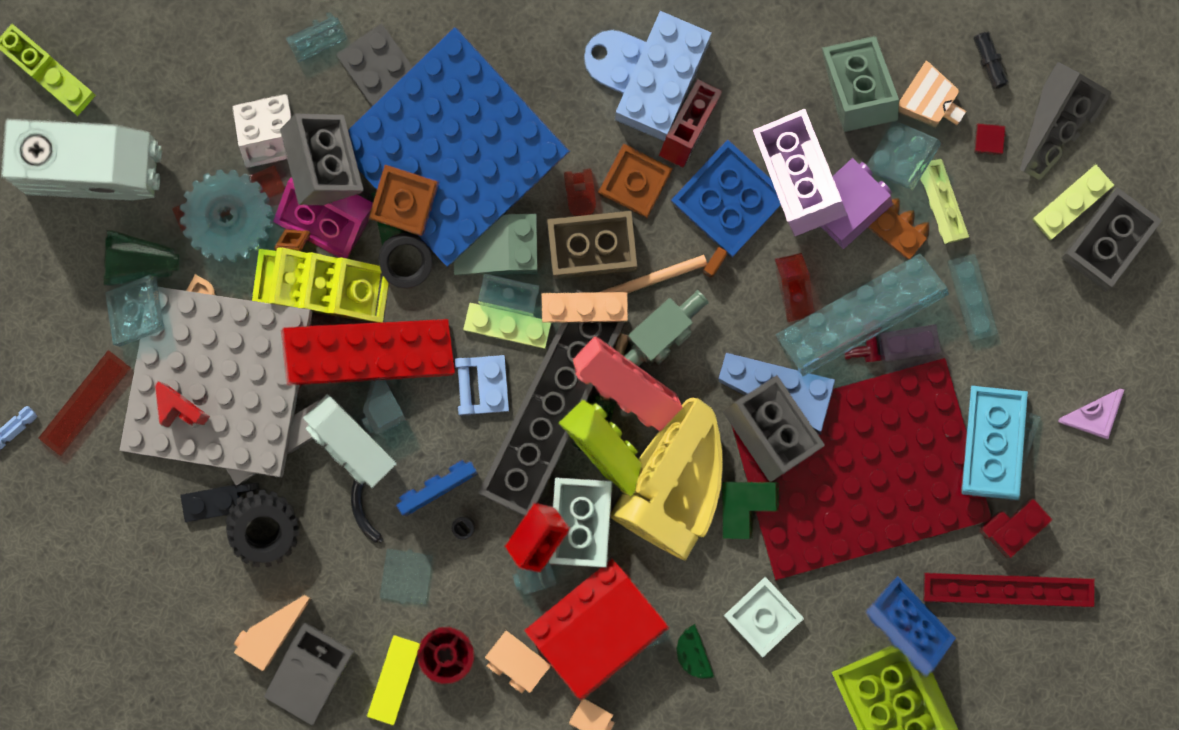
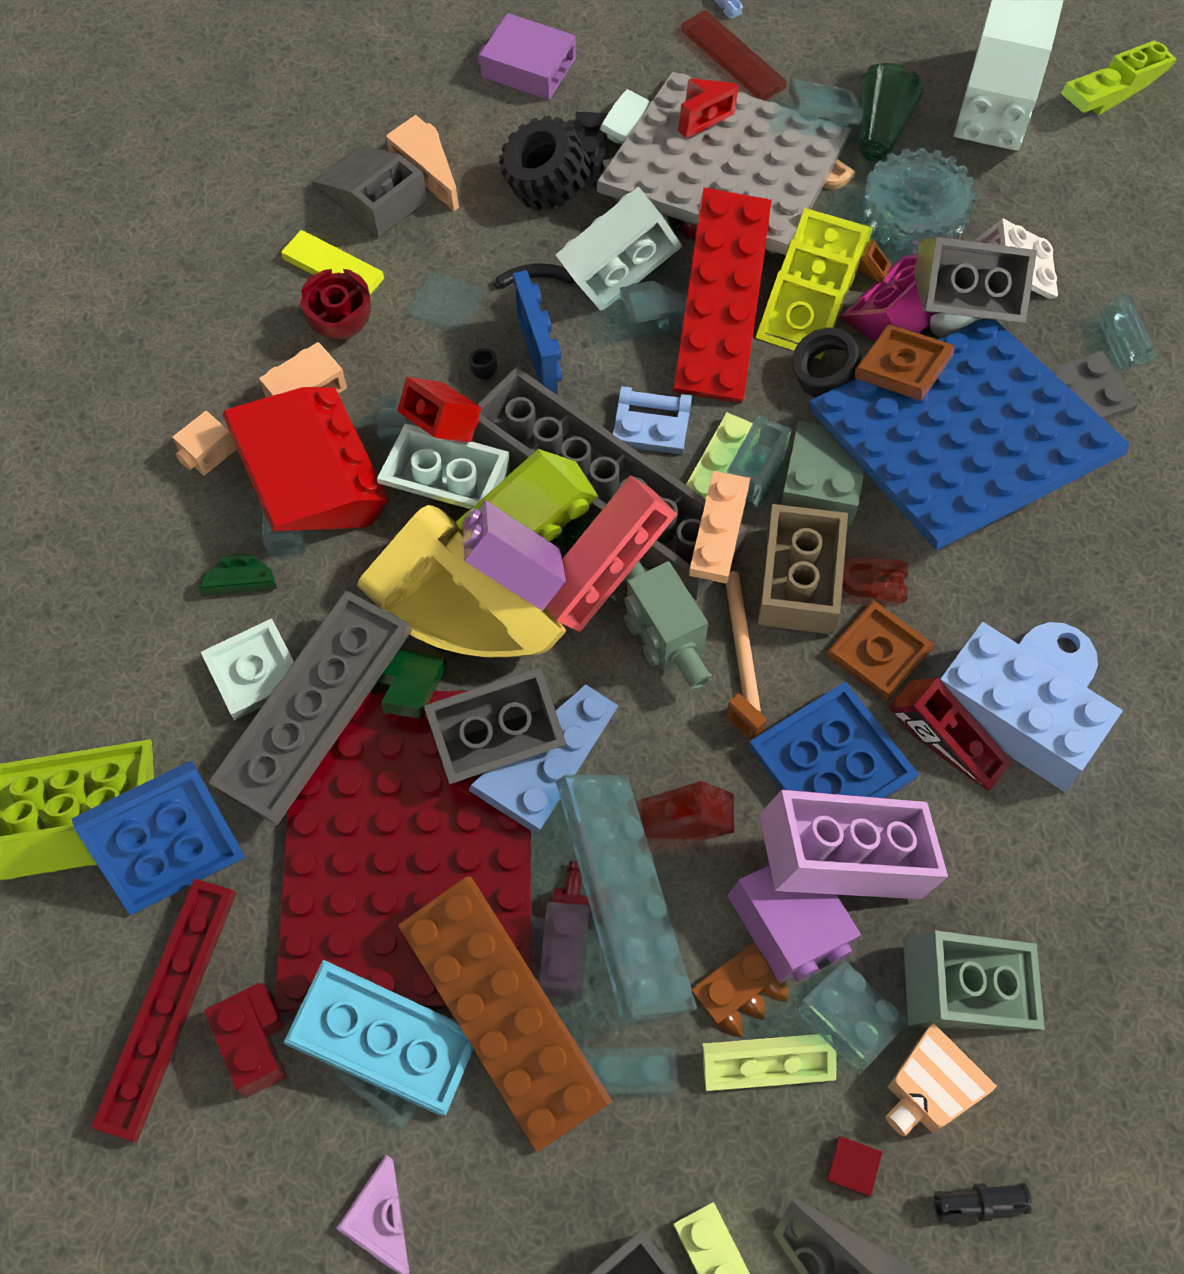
camera: 105 degrees right, 20 degrees down
none -> dark grey plate [208,591,412,826]
none -> dark orange plate [398,876,612,1152]
none -> medium lavender brick [462,500,566,611]
none -> medium lavender brick [478,13,576,100]
none -> light aqua slope [600,89,651,144]

